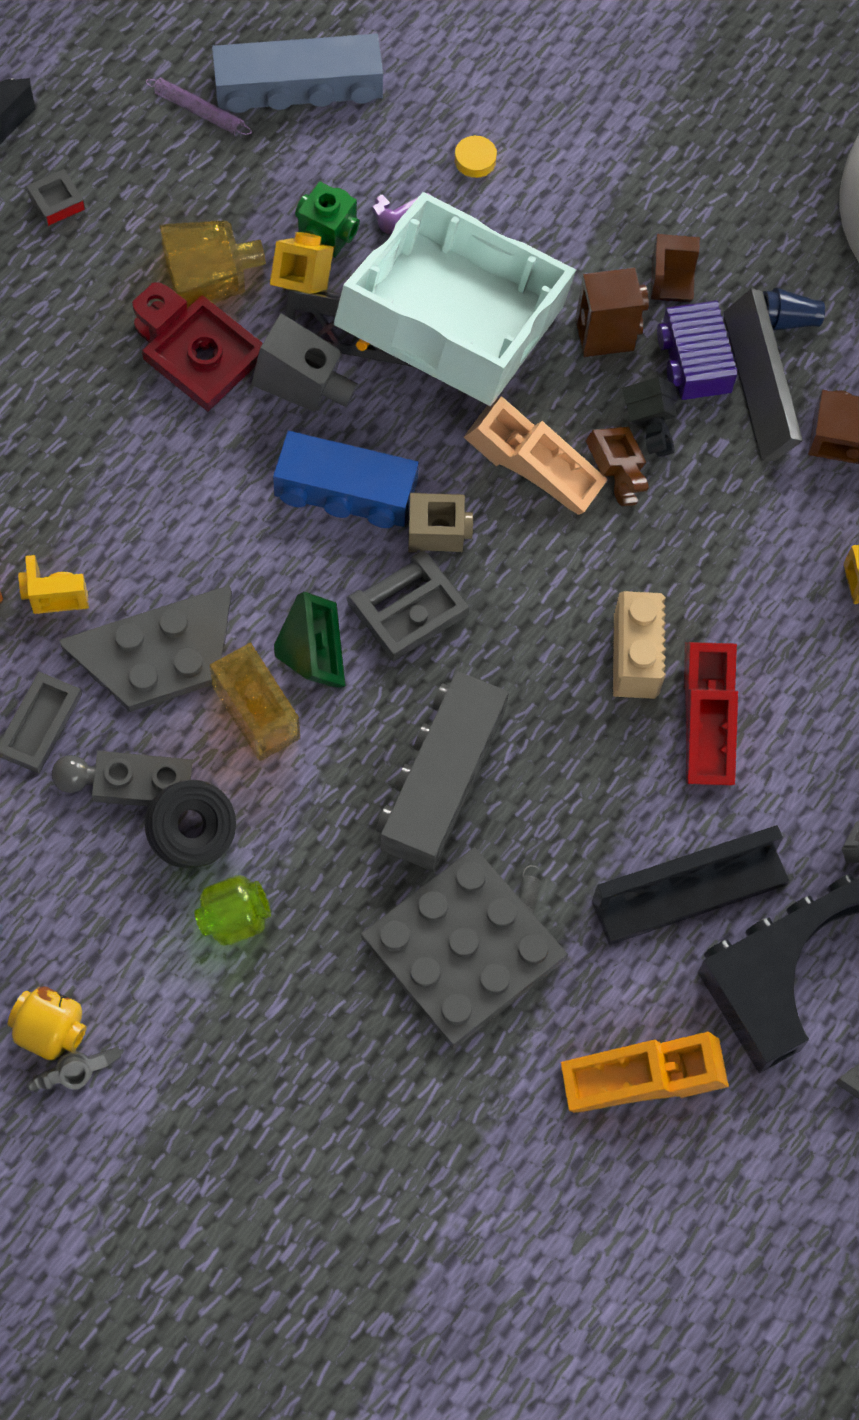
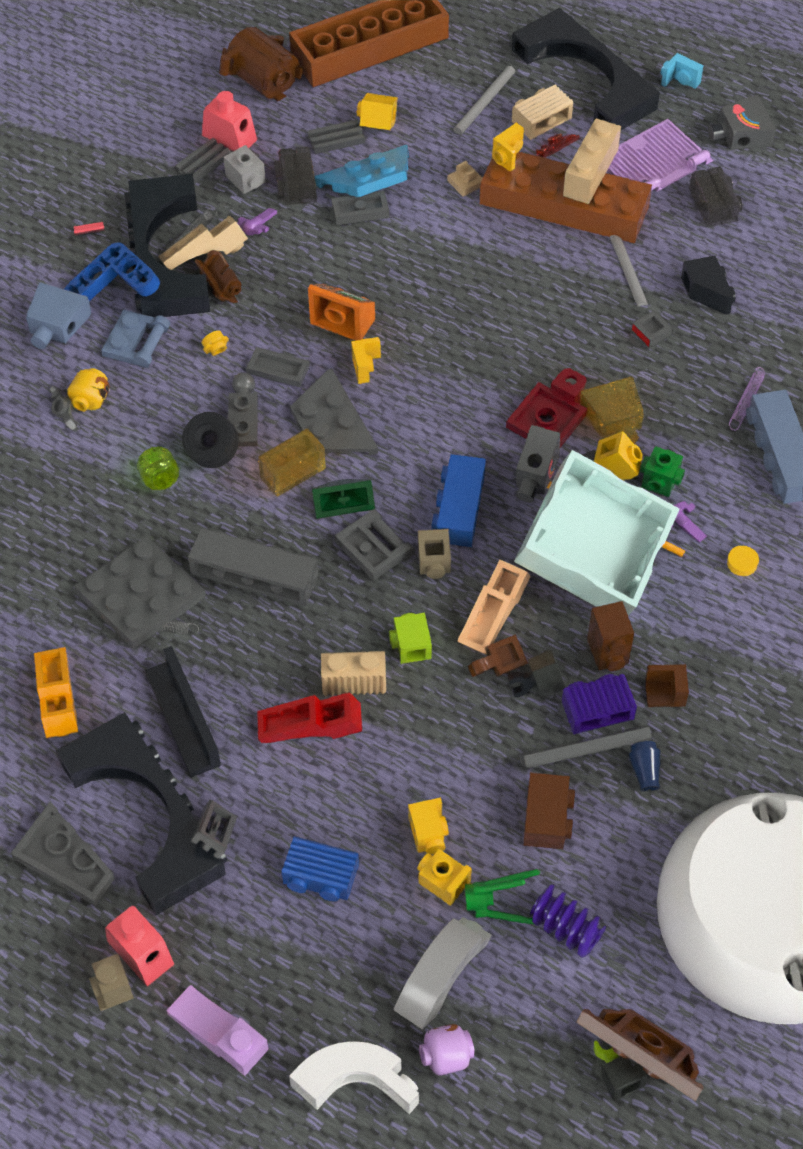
camera: 90 degrees right, 10 degrees down
none -> lime brick [389,613,432,664]

